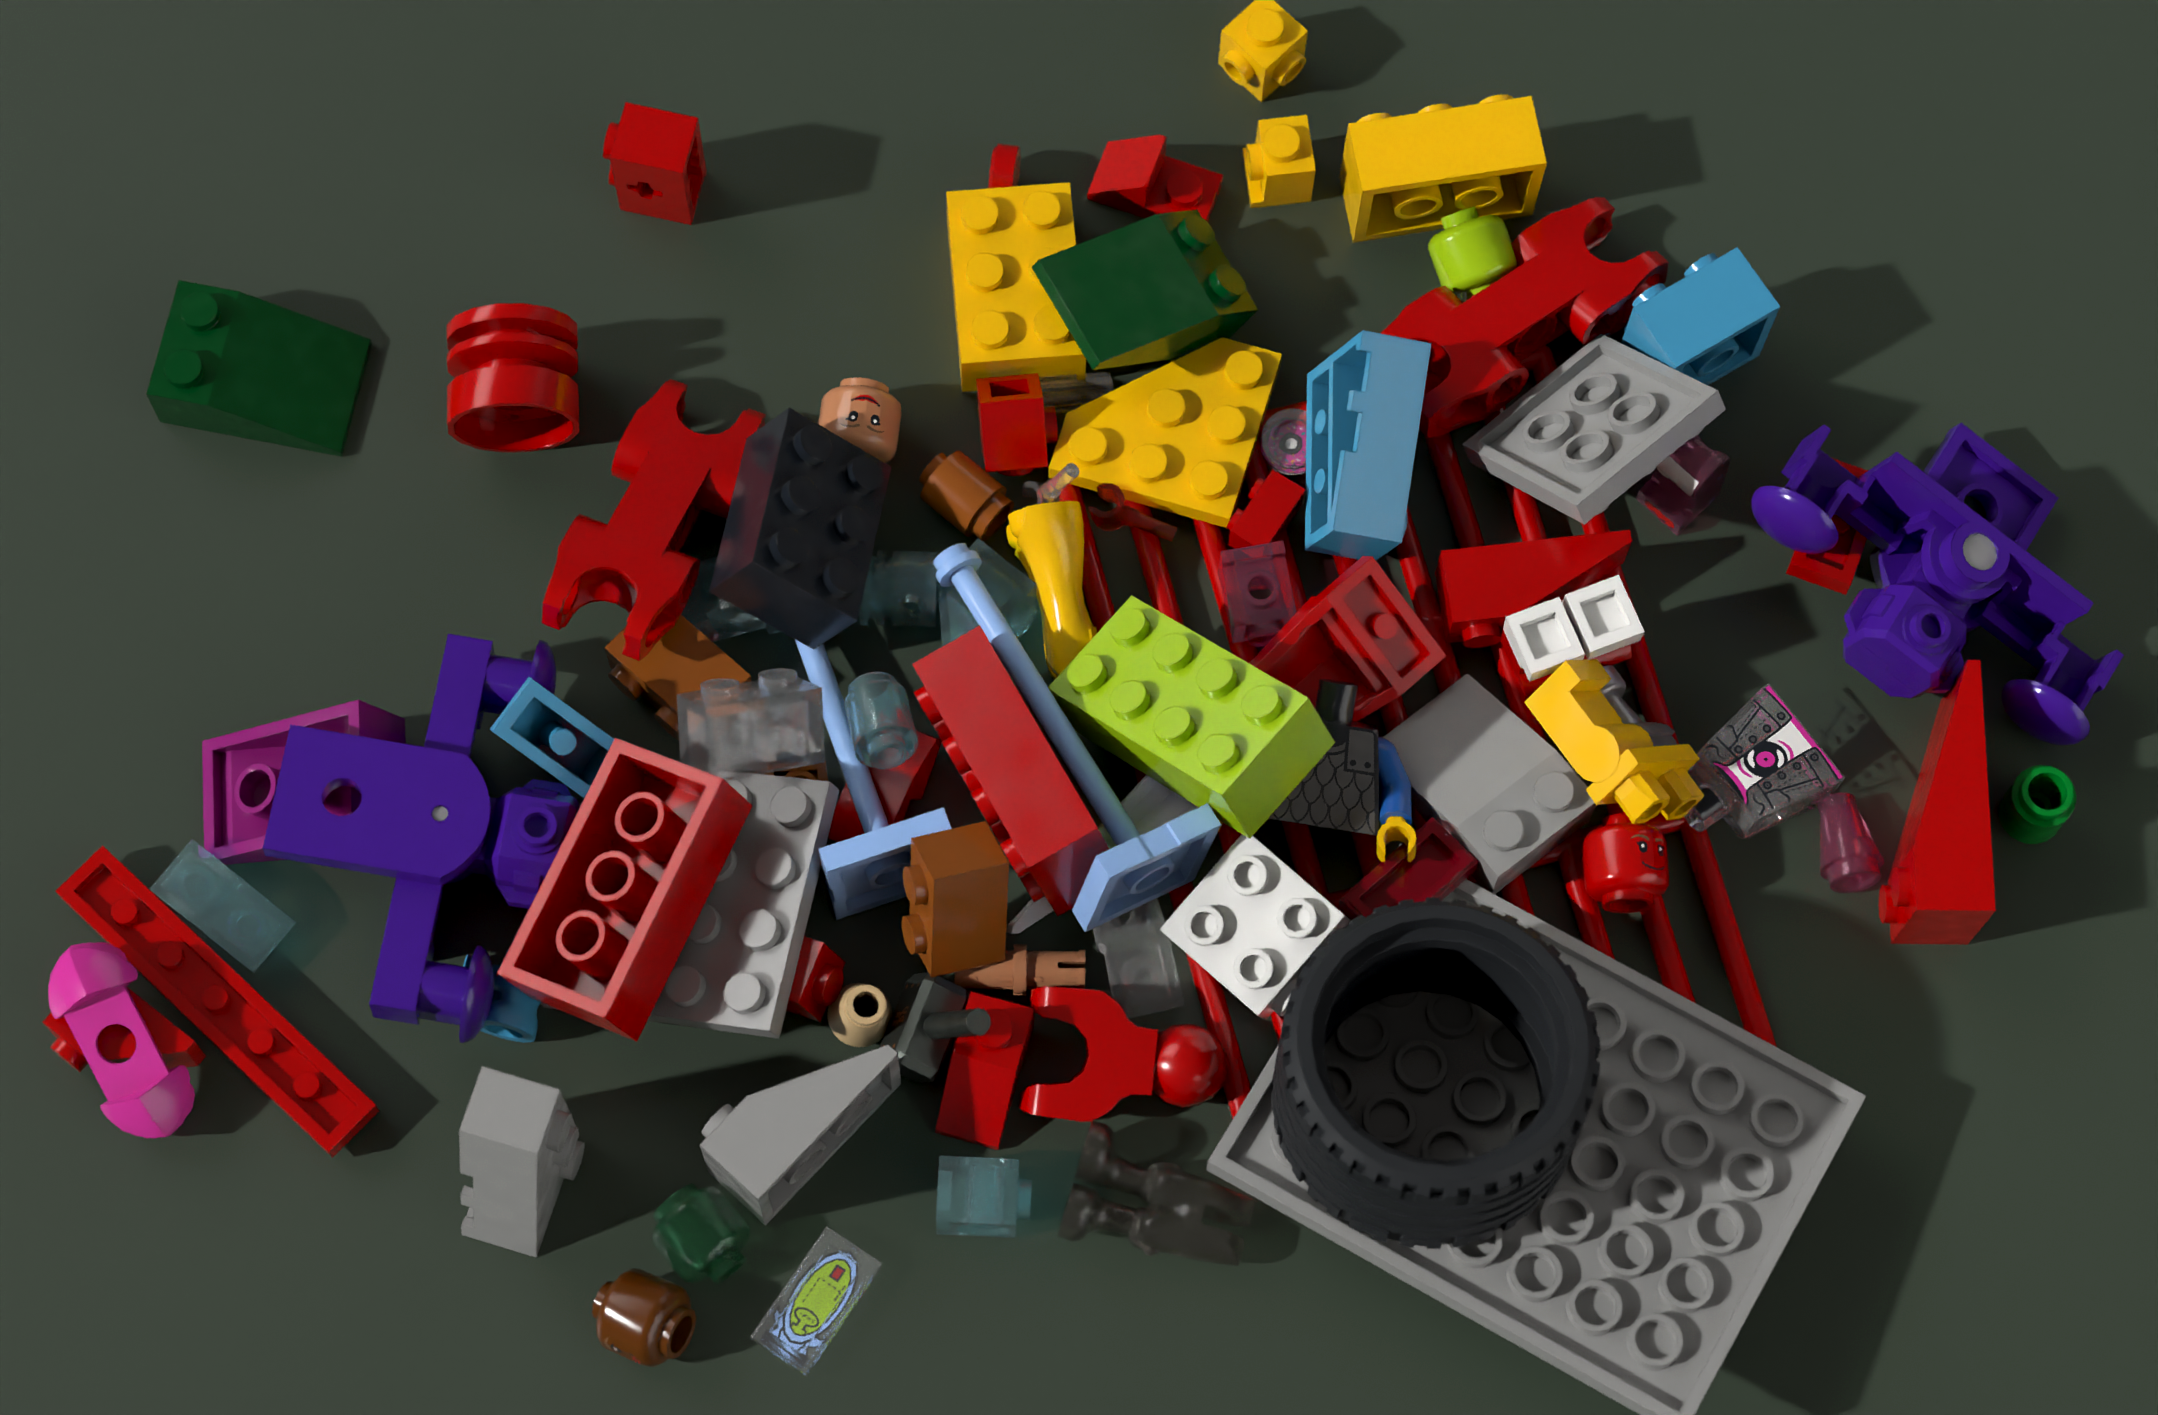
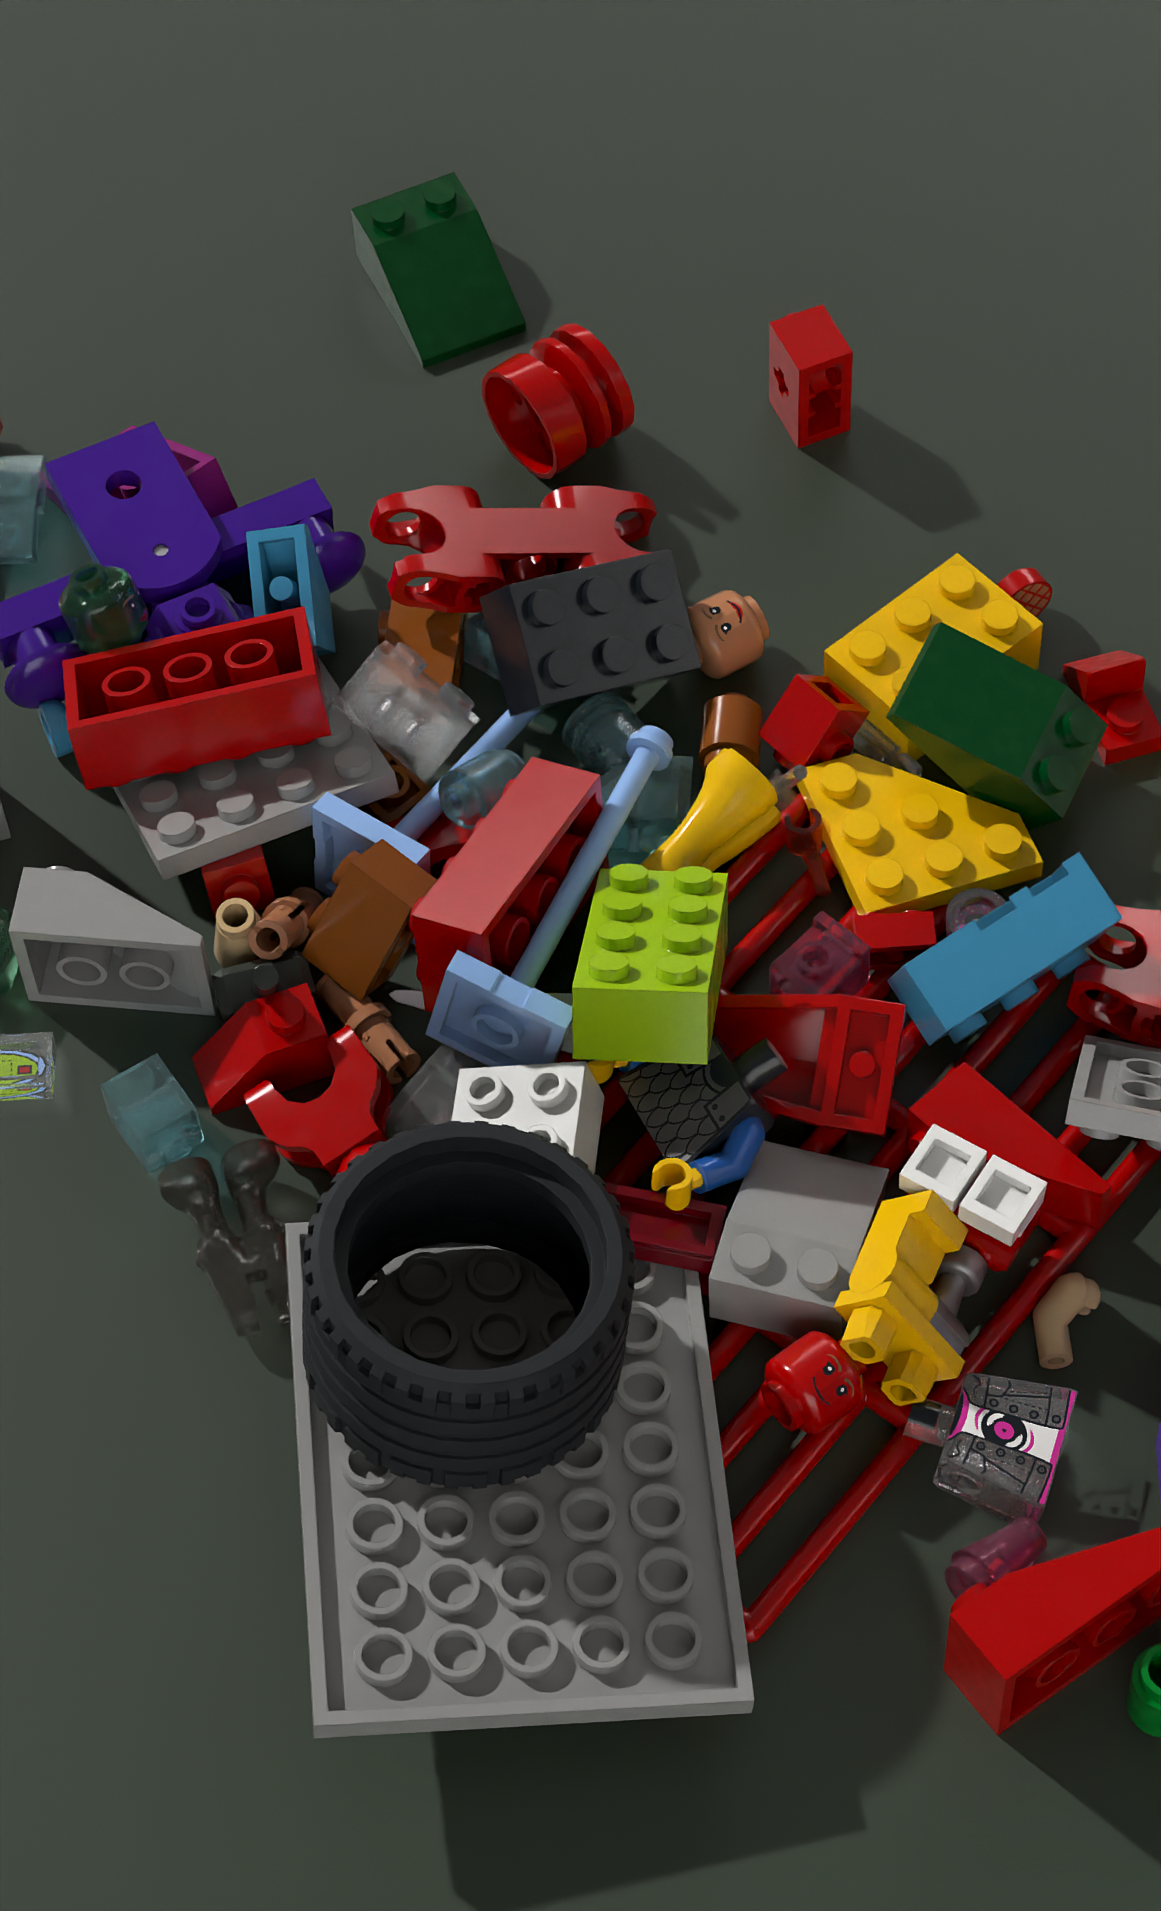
camera: 60 degrees right, 15 degrees down
none -> head [58,563,149,654]
none -> nougat pin [248,886,324,960]
none -> tan arm [1032,1272,1101,1369]

